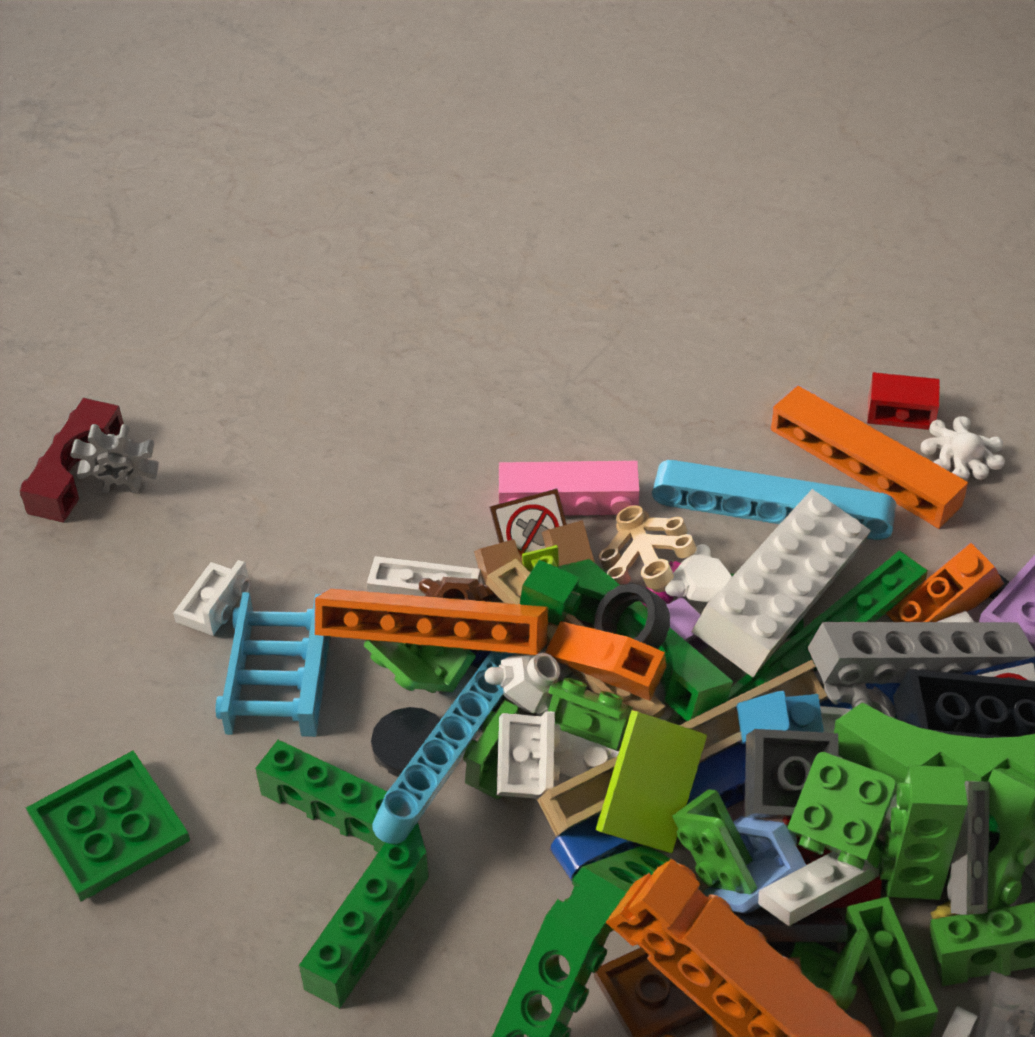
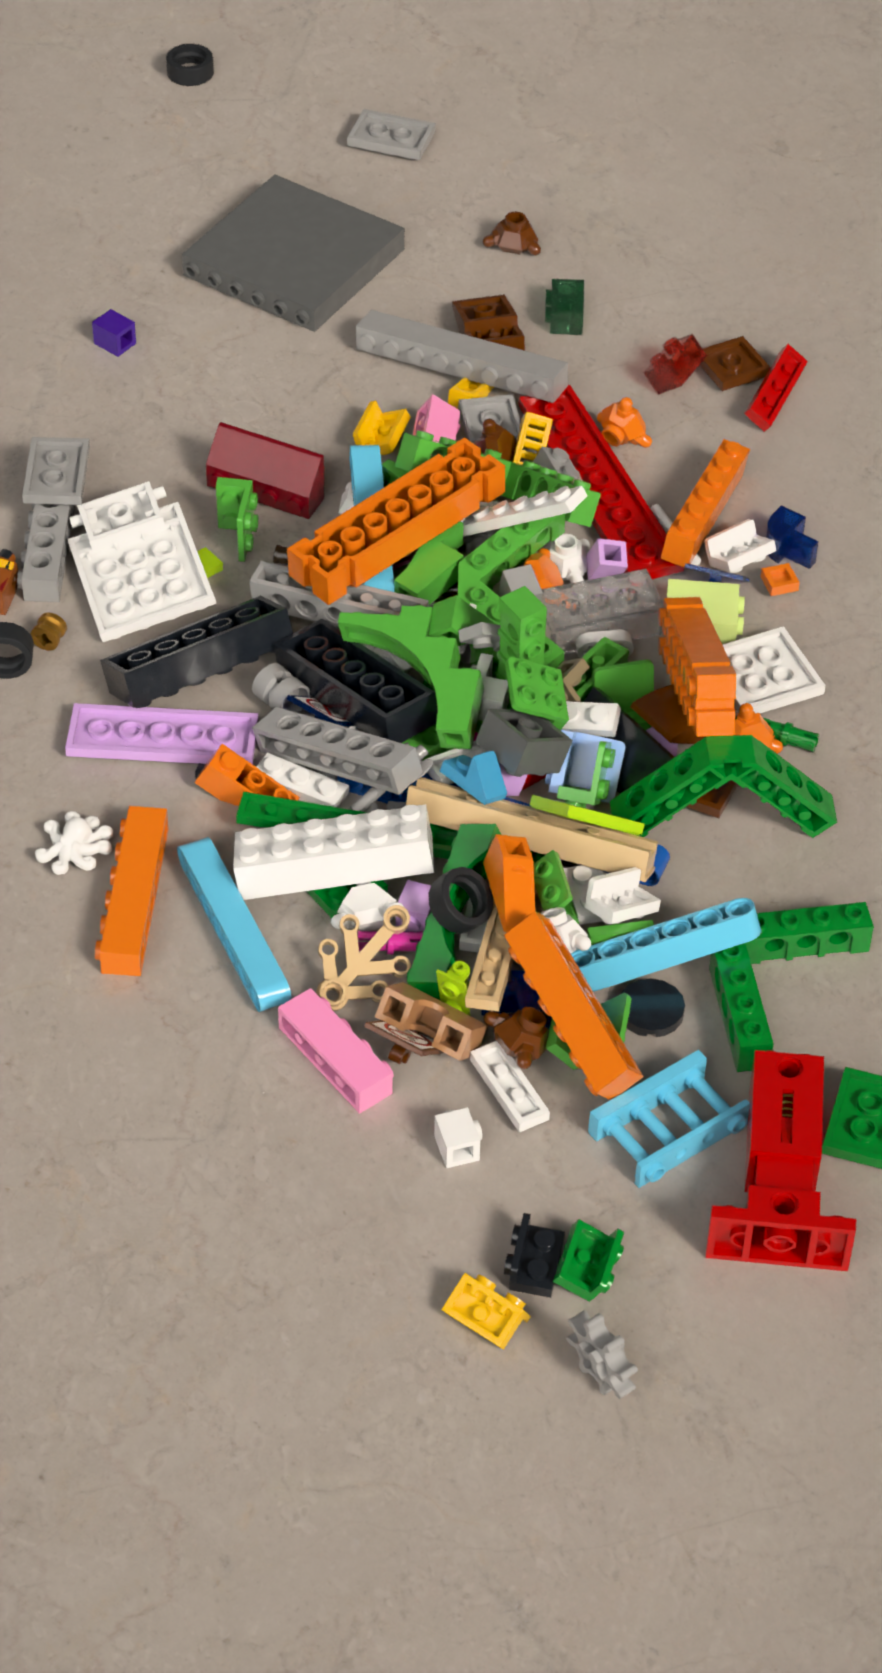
camera: 130 degrees left, 0 degrees up
dark red arch [19,398,124,523] -> none
white bracket [173,560,250,636] -> none
green brick [520,560,582,626] -> none
red brick [867,372,940,430] -> none
none -> white brick [434,1107,482,1168]
none -> yellow bracket [441,1273,531,1350]
none -> black bracket [504,1213,565,1298]
none -> green bracket [553,1219,624,1302]
none -> dark tan bracket [557,658,589,702]
none -> red brick [705,1050,856,1272]

